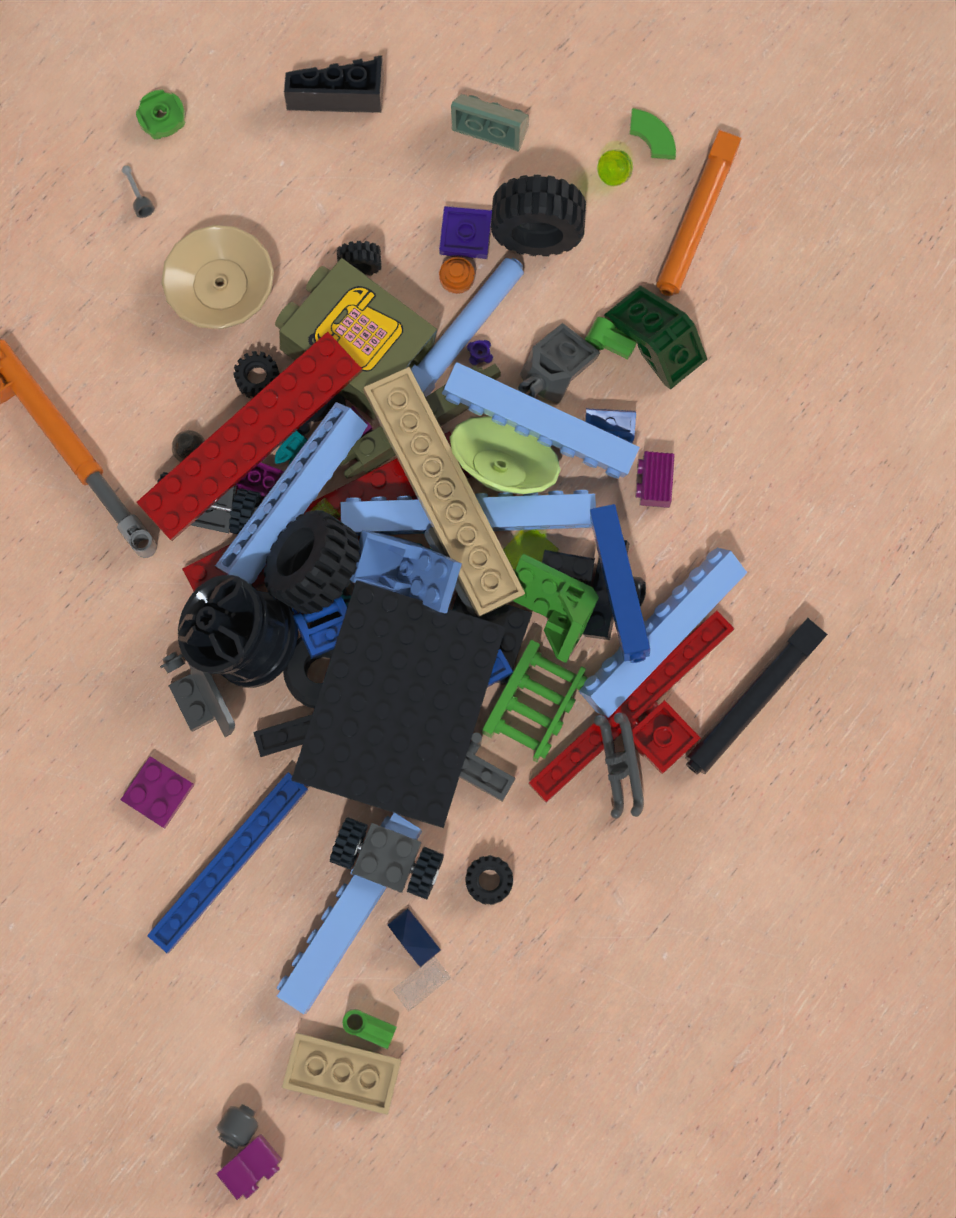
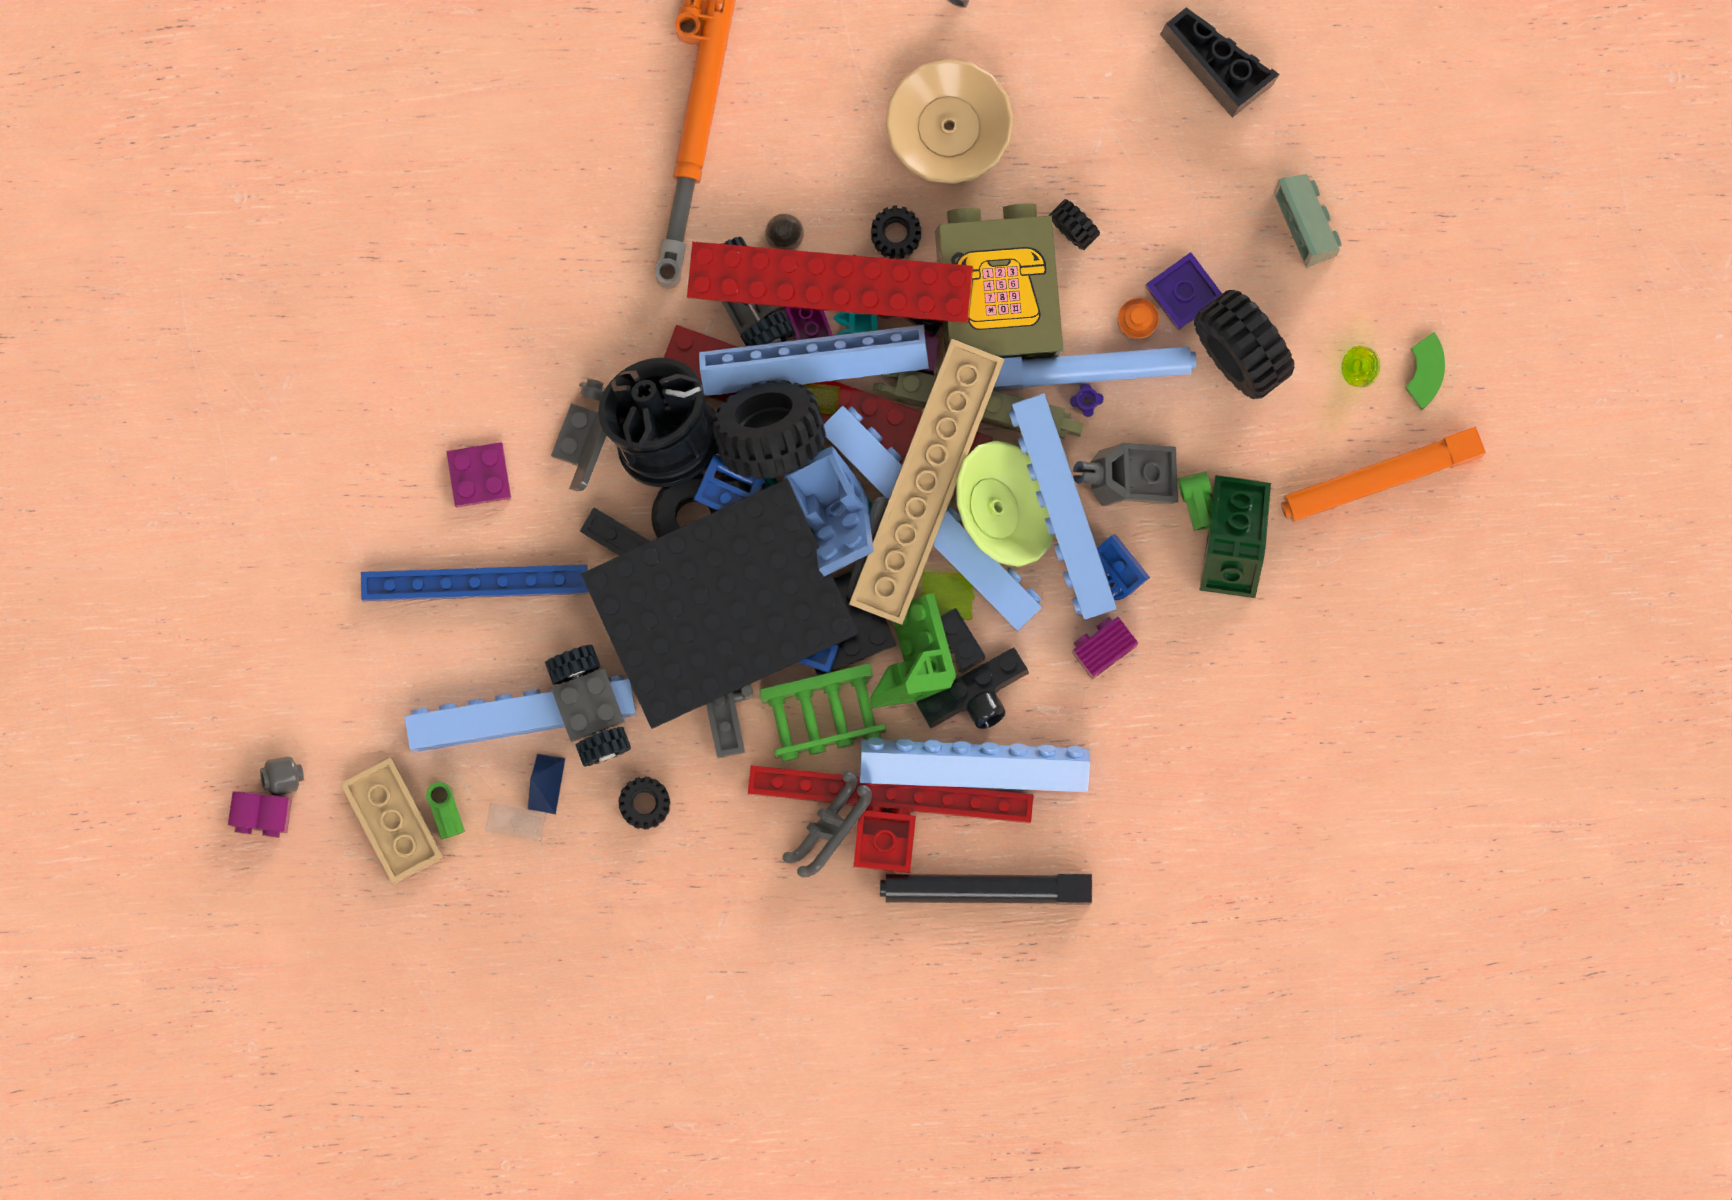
camera: 45 degrees right, 5 degrees up
blue brick [590,504,650,663] -> none

